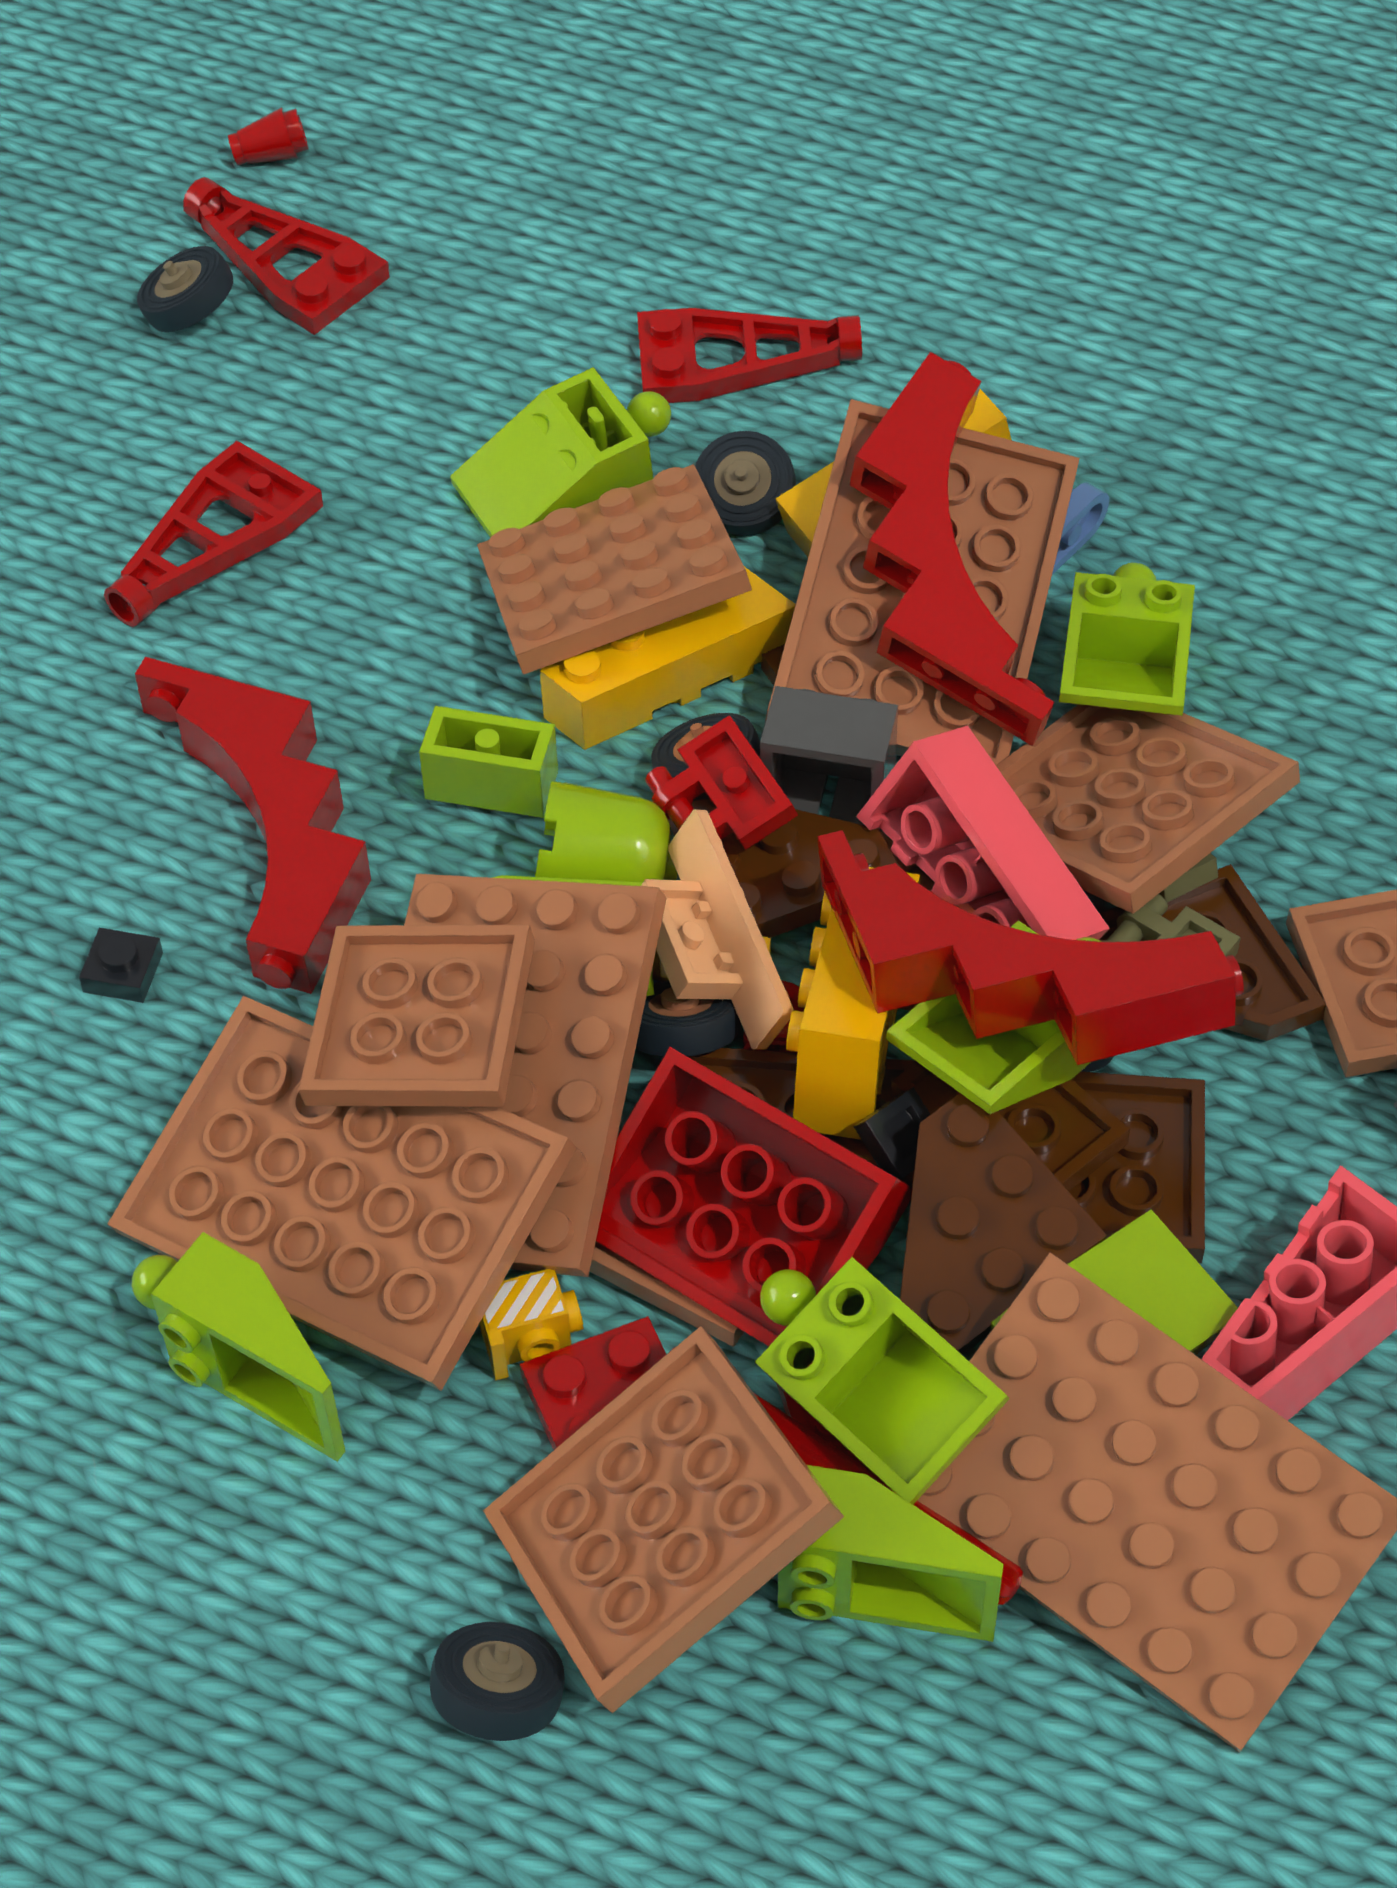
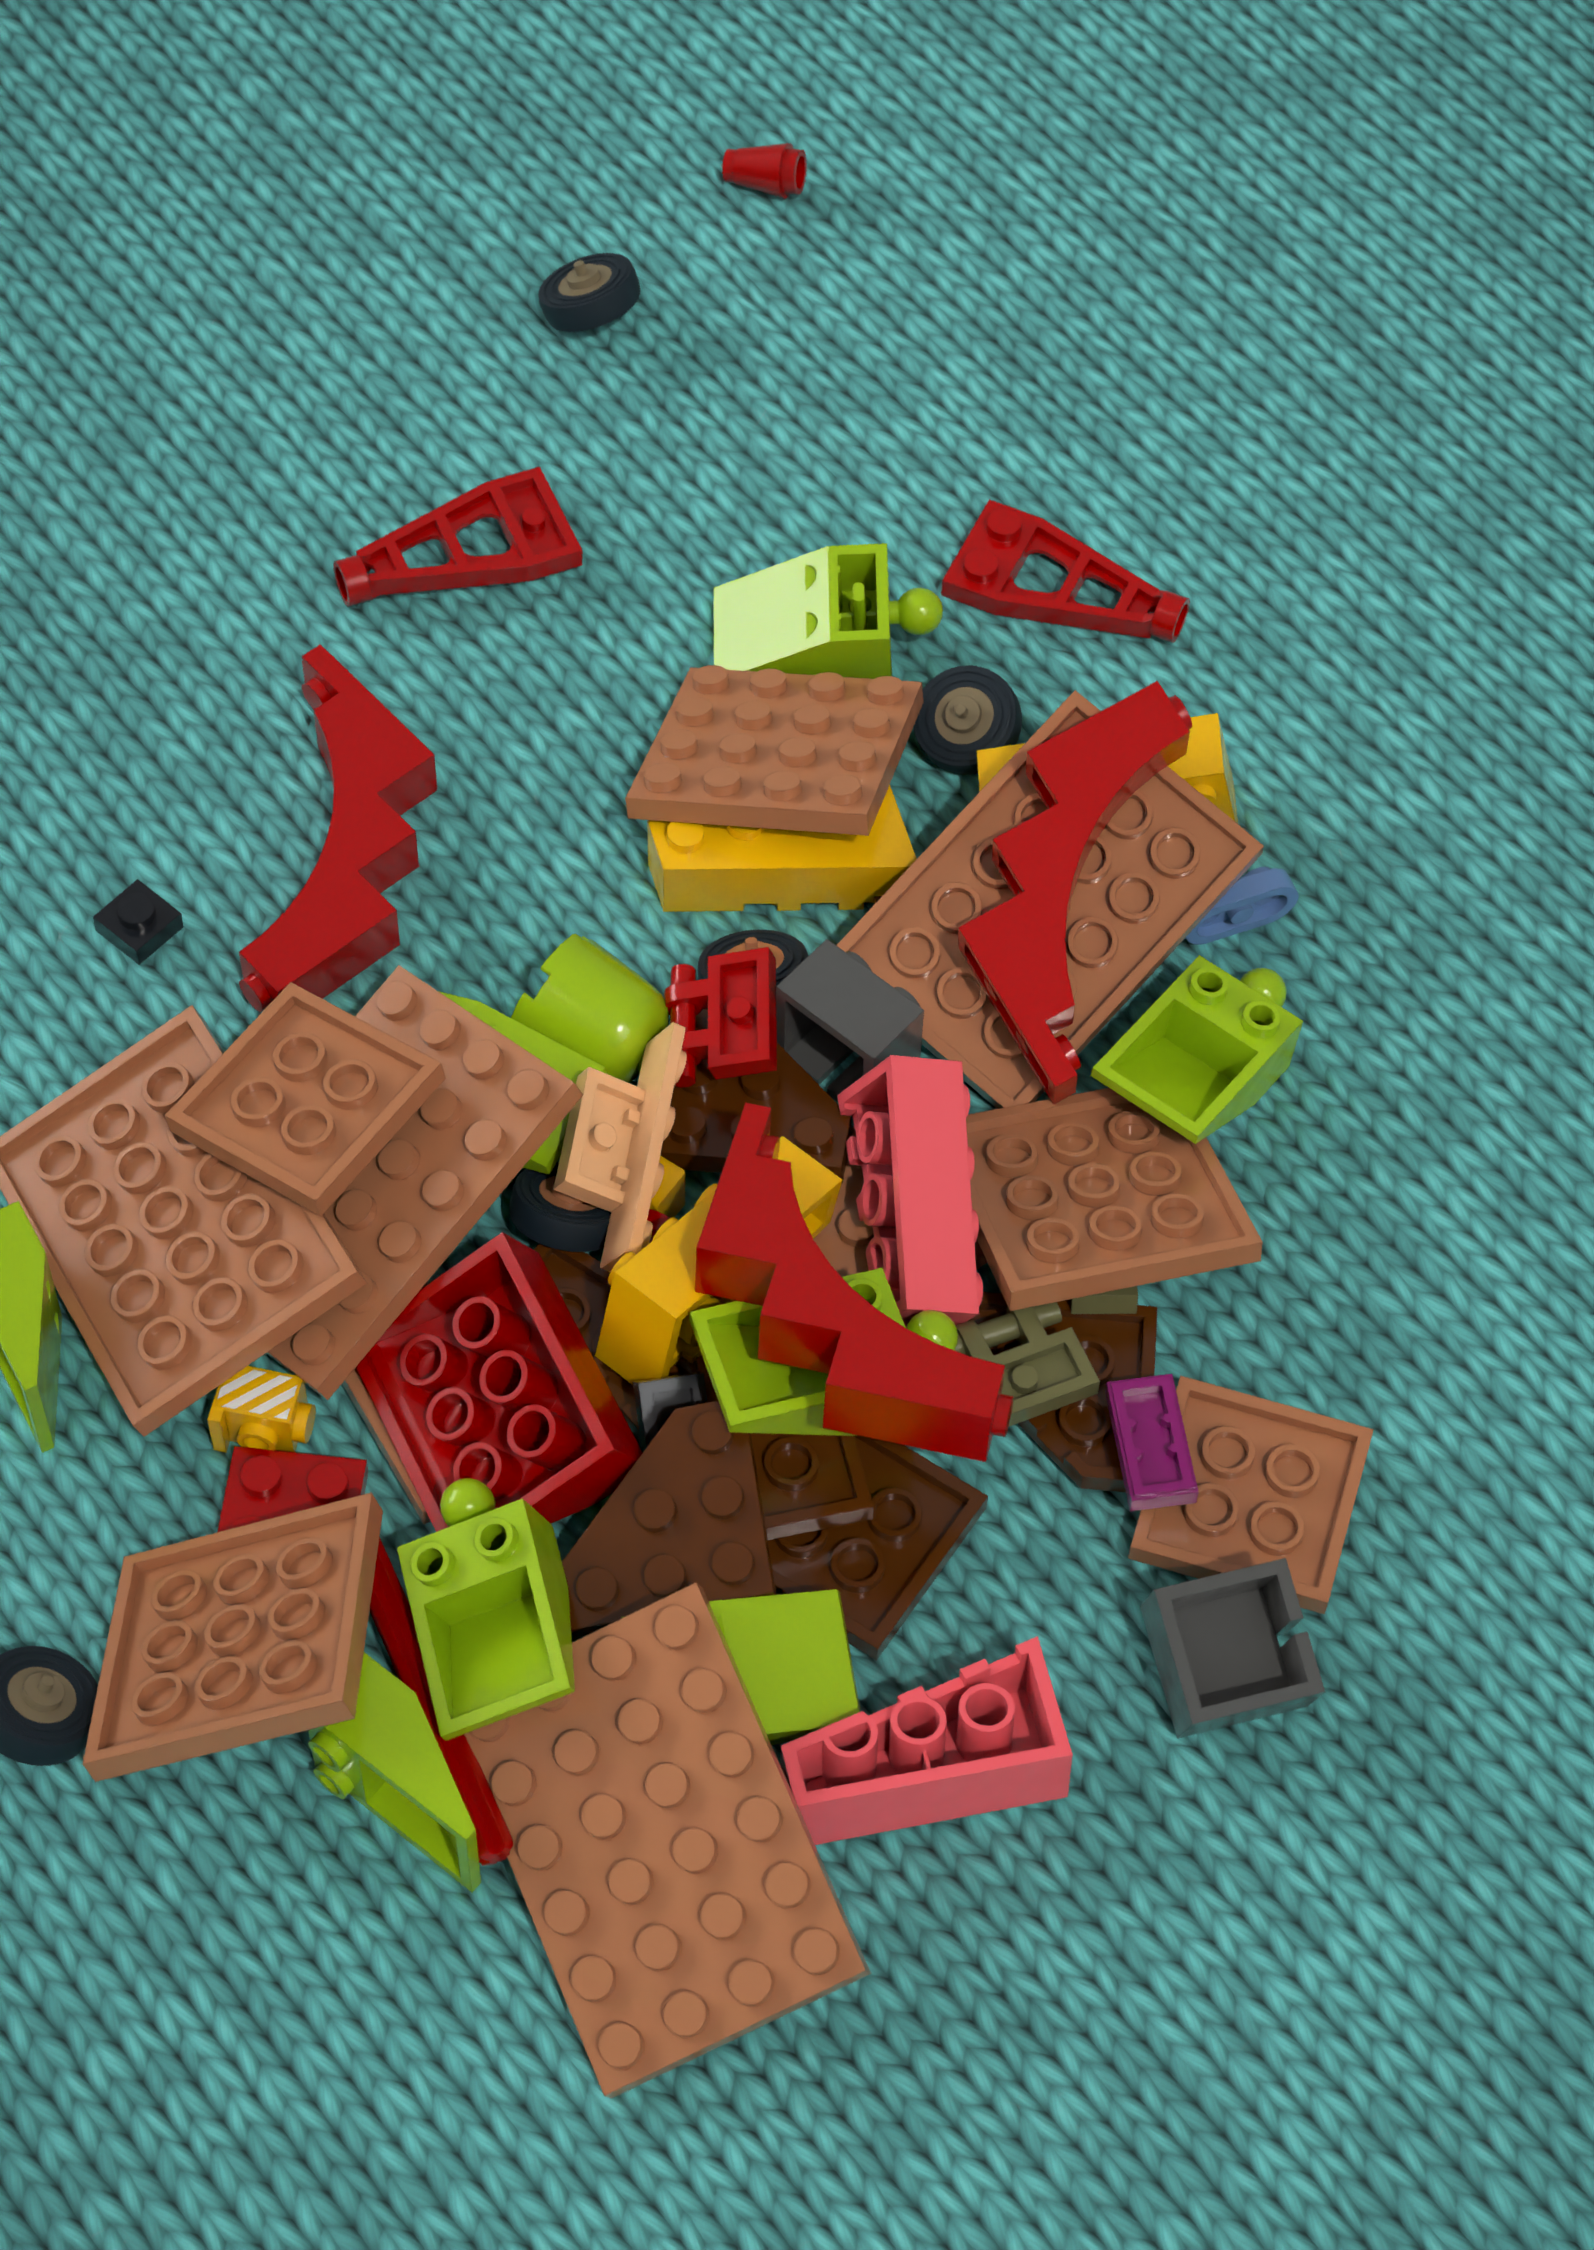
camera: 25 degrees right, 5 degrees up
red plate [183,177,390,335] -> none
lime brick [419,706,558,818] -> none
none -> magenta plate [1105,1374,1198,1511]

